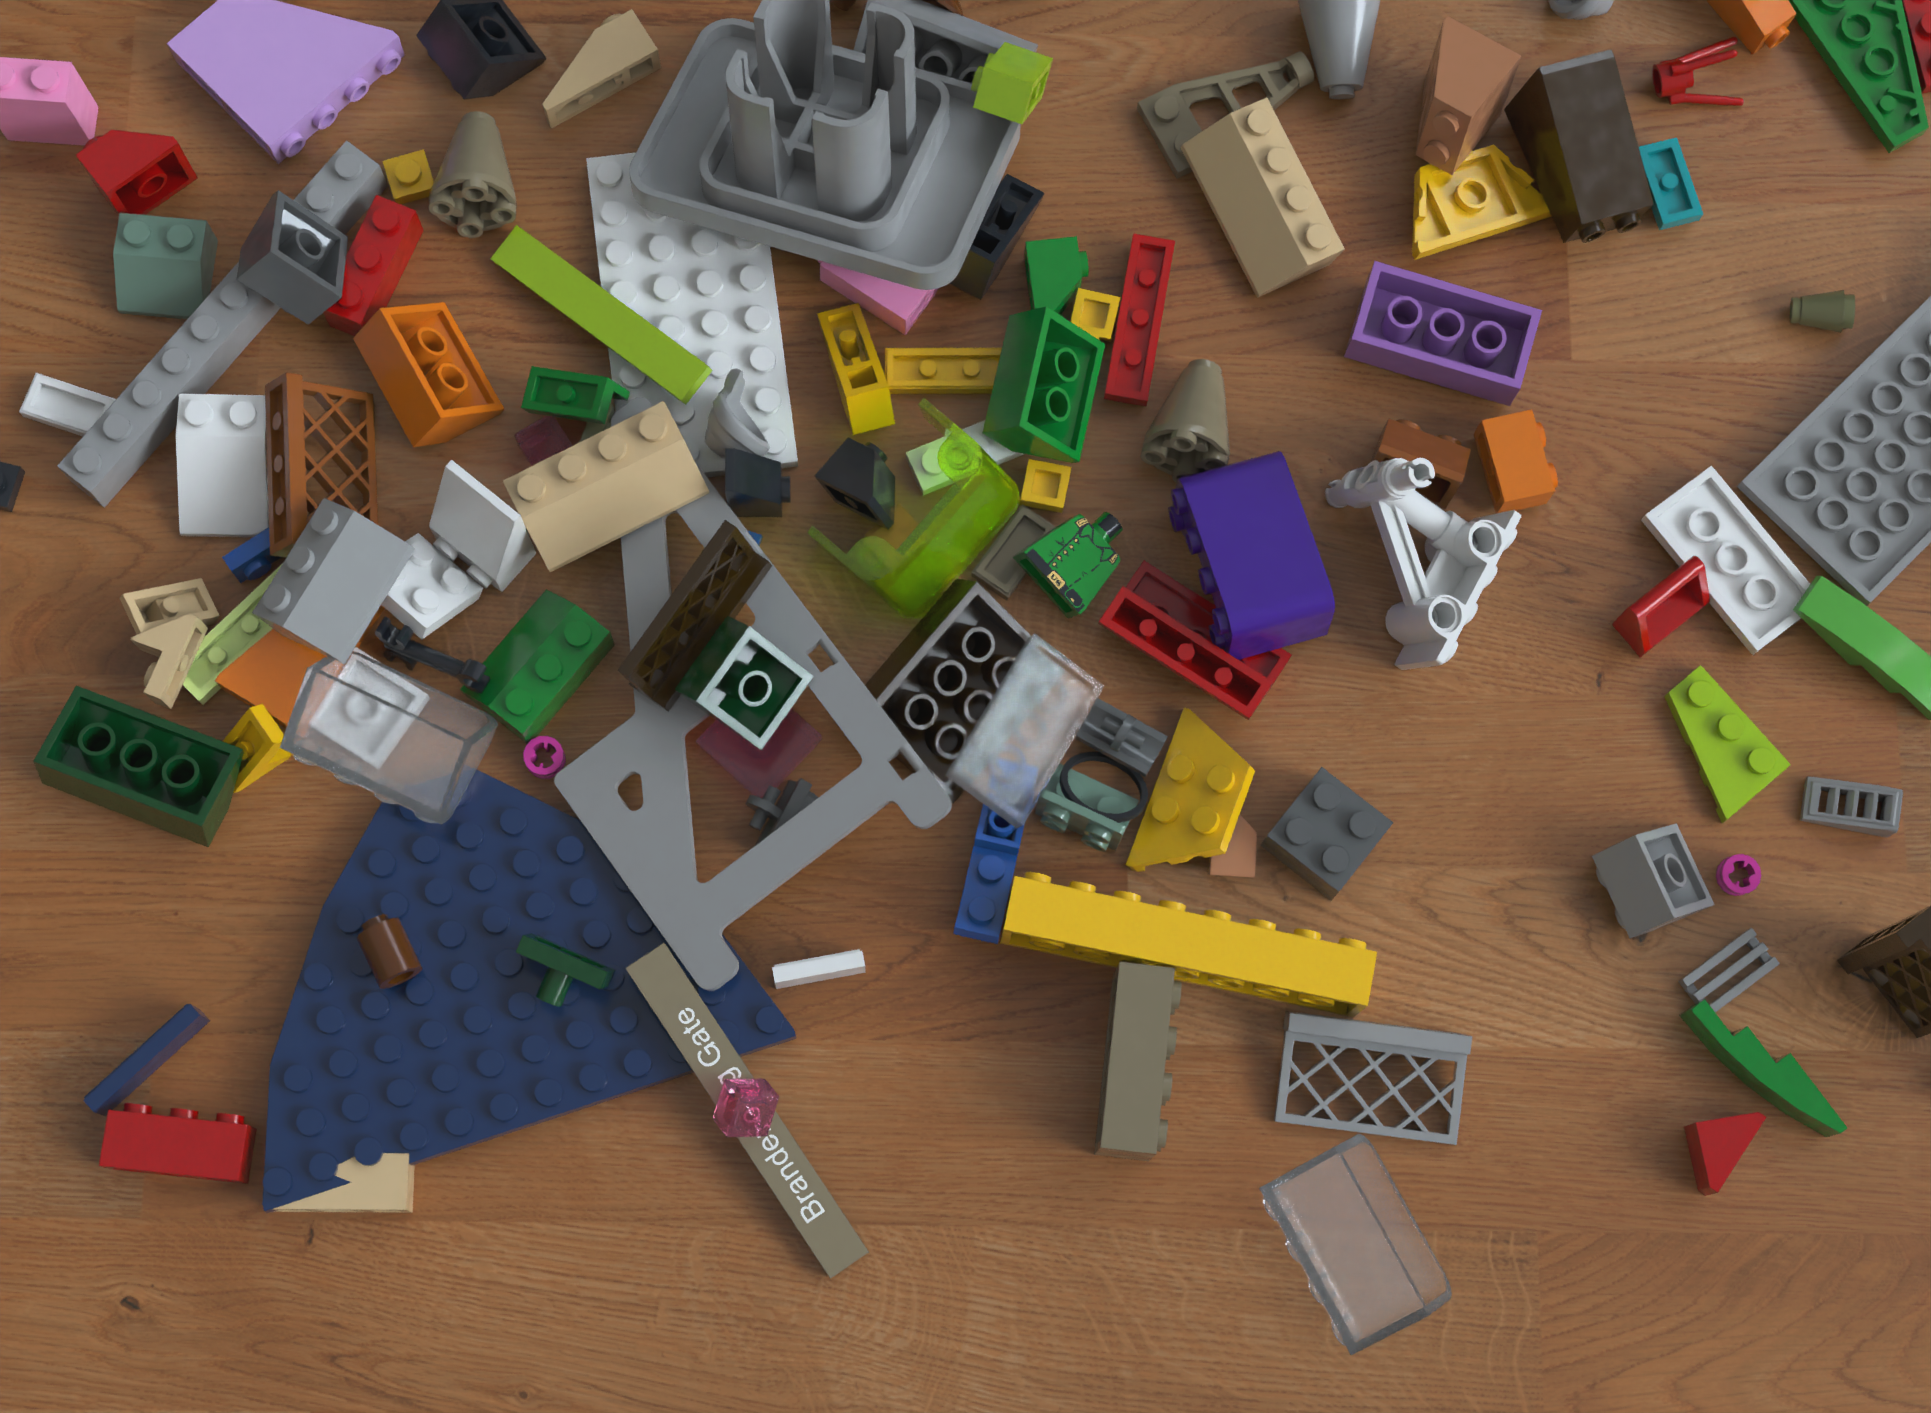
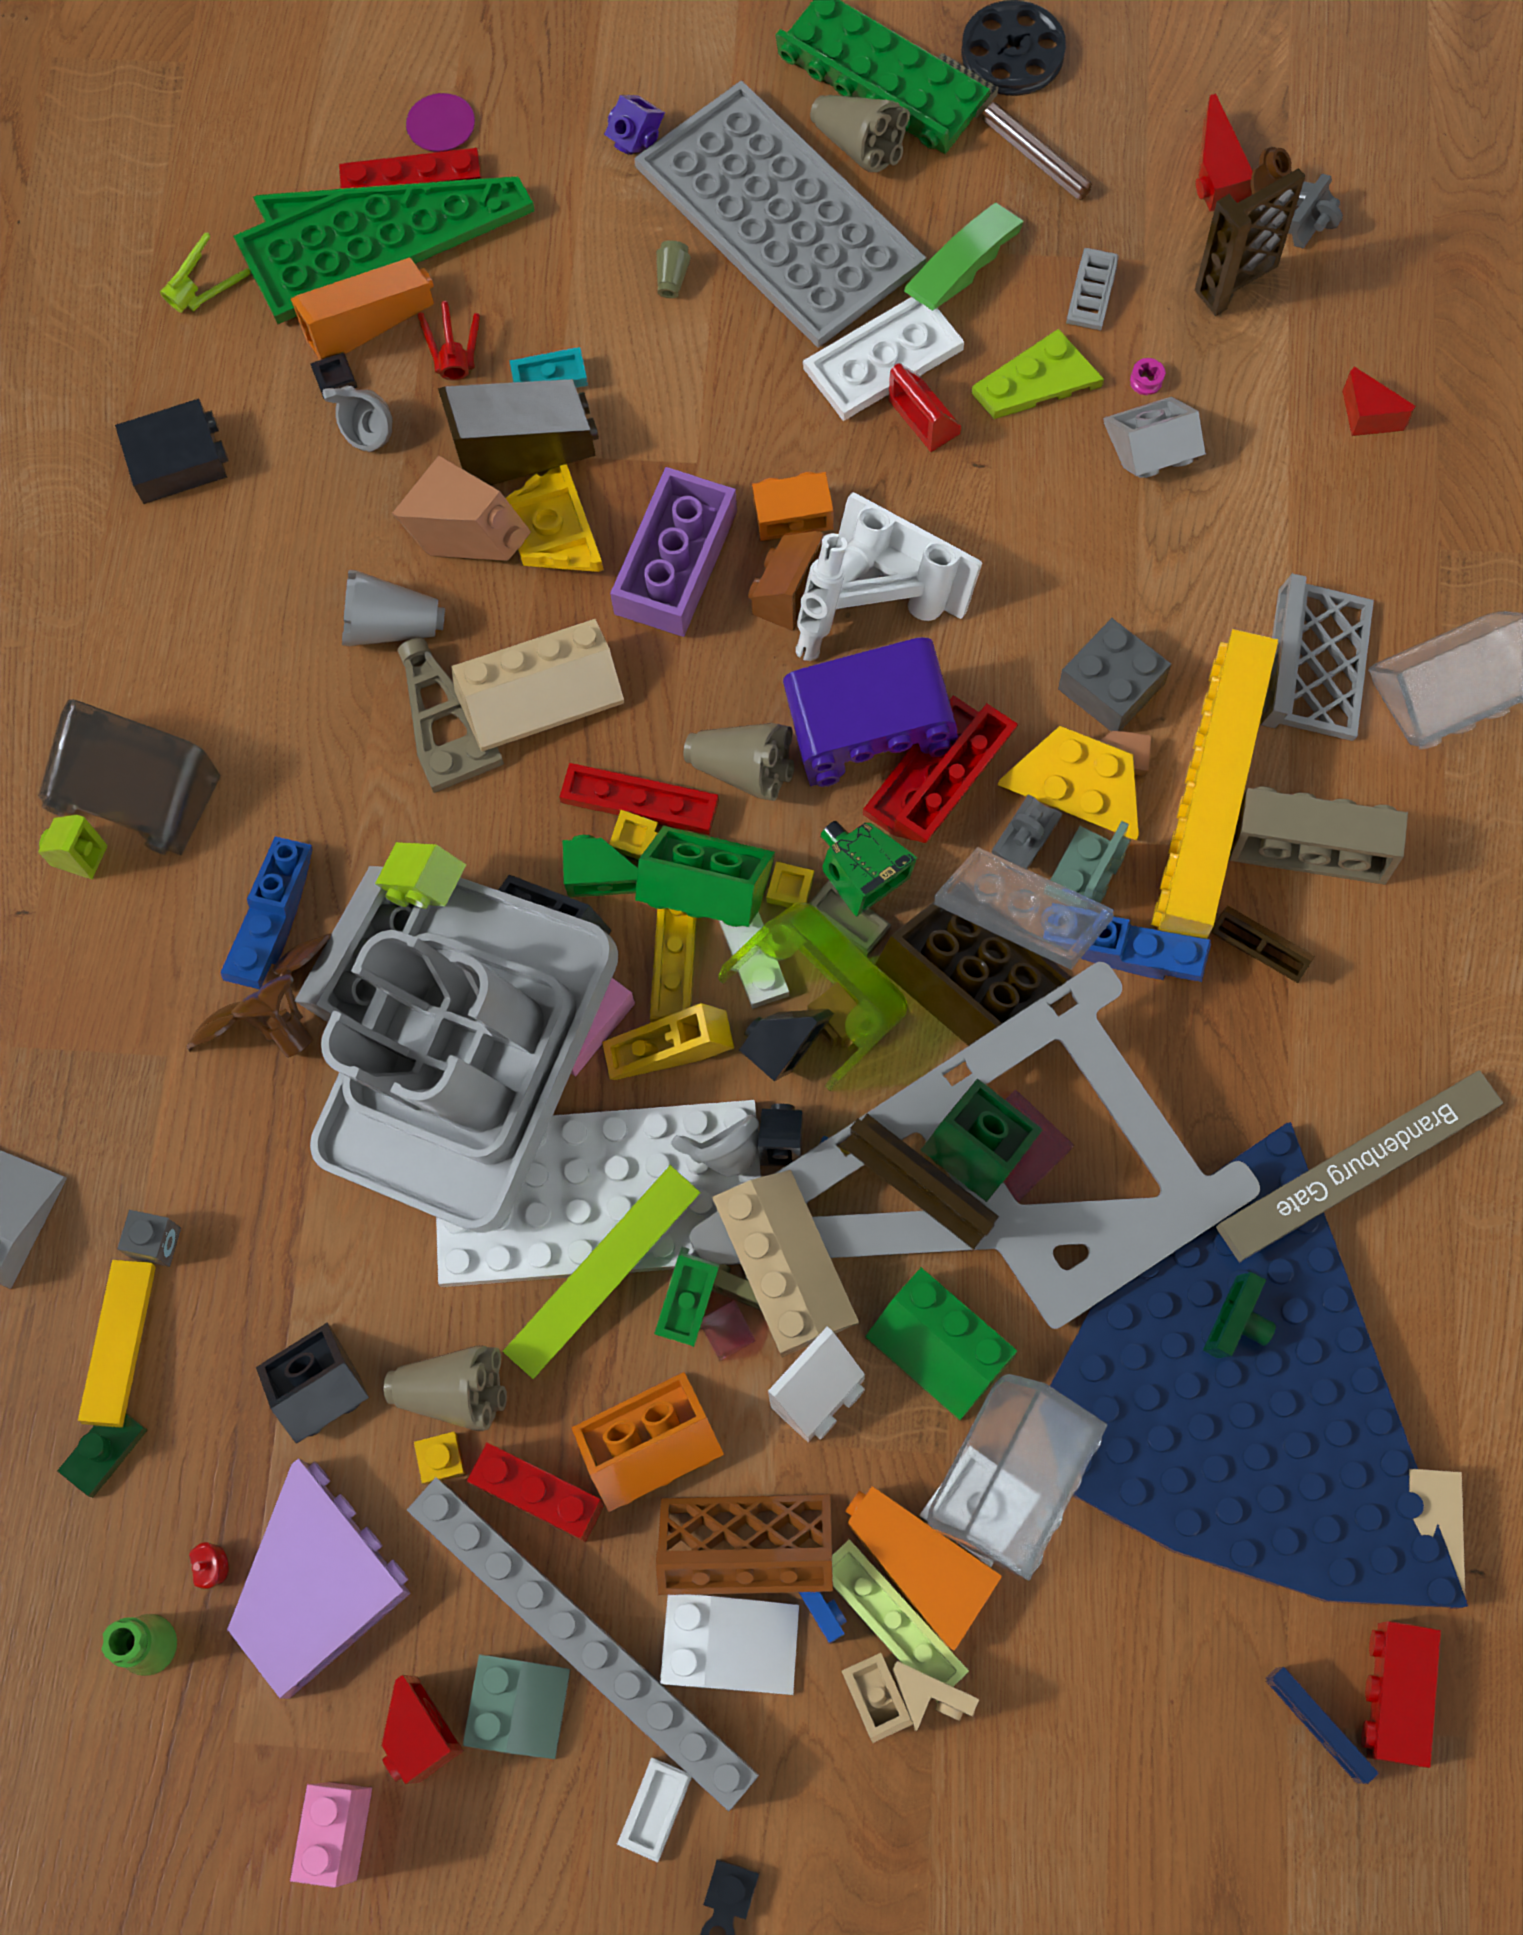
camera: 75 degrees left, 5 degrees down
dark green slope [33,685,244,847] -> none
yellow slope [223,704,292,794] -> none
dark grey slope [237,190,348,324] -> none
light grey slope [252,498,415,664] -> none
reddish brown brick [357,914,422,989] -> none
black bar [375,616,491,694] -> none
white plate [381,533,483,639] -> none
dark pink bush [523,736,566,779] -> none
tan slope [542,9,661,129] -> none
clear pink slope [713,1079,779,1137] -> none
dark grey hips [745,778,819,845] -> none
white tile [772,949,866,989] -> none
black piece [1060,752,1148,823] -> none
light grey tile [1678,928,1780,1012] -> none
green slope [1679,999,1847,1137] -> none
none -> dark brown piece [1211,905,1315,983]

